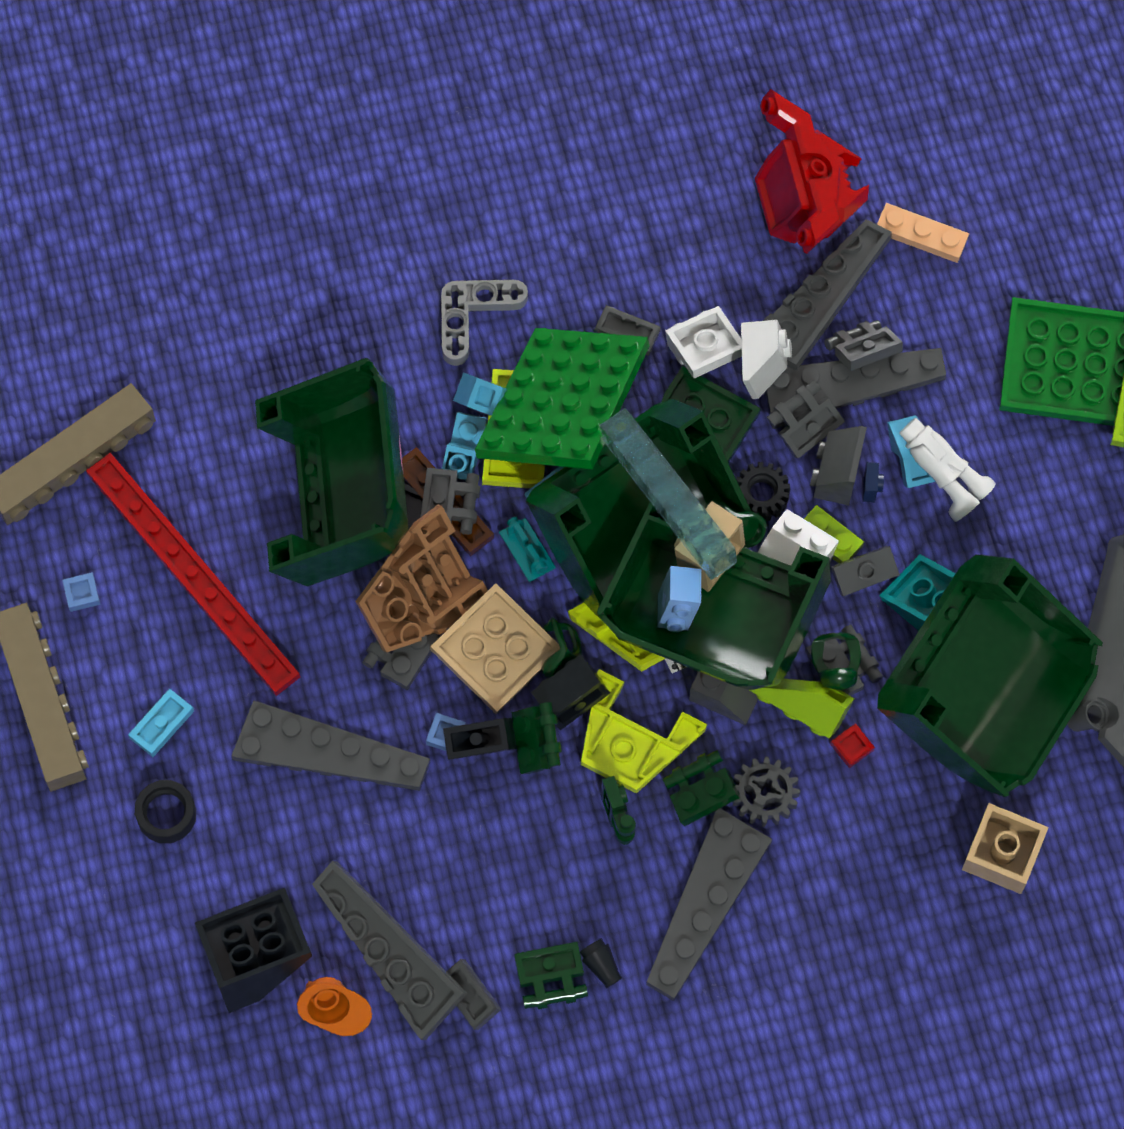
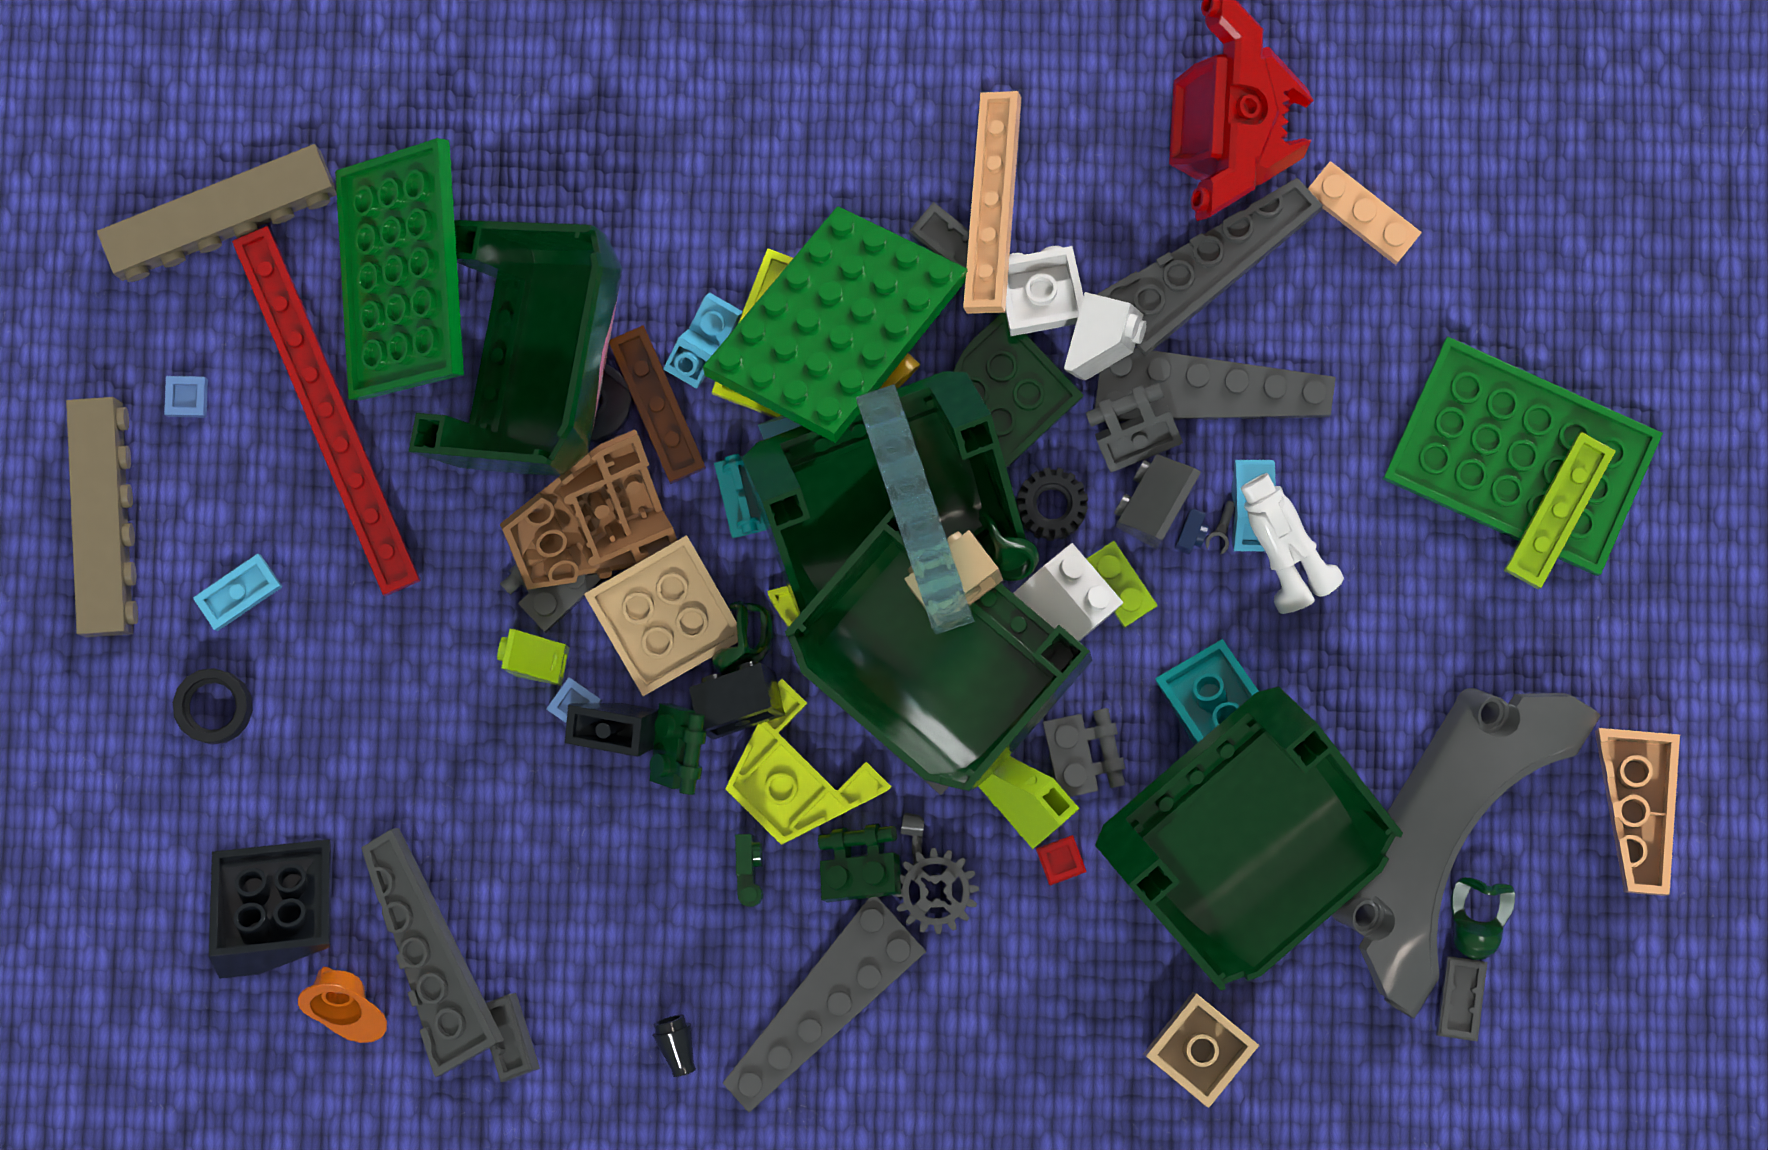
camera: 20 degrees right, 15 degrees up
dark grey wing [231,700,431,791] -> none
dark grey plate [420,468,481,535] -> none
light grey beam [441,280,528,366] -> none
medium azure slope [453,372,508,415] -> none
dark green plate [514,942,588,1010] -> none
light blue brick [657,566,702,632] -> none
dark green piece [811,632,861,690] -> none
dark grey plate [824,320,903,371] -> none
dark grey plate [831,545,900,596] -> none
none -> green plate [335,138,464,401]
none -> lime slope [497,629,570,686]
none -> dark grey hand [901,813,924,869]
none -> light nougat plate [963,91,1021,314]
none -> dark grey hand [1205,501,1235,554]

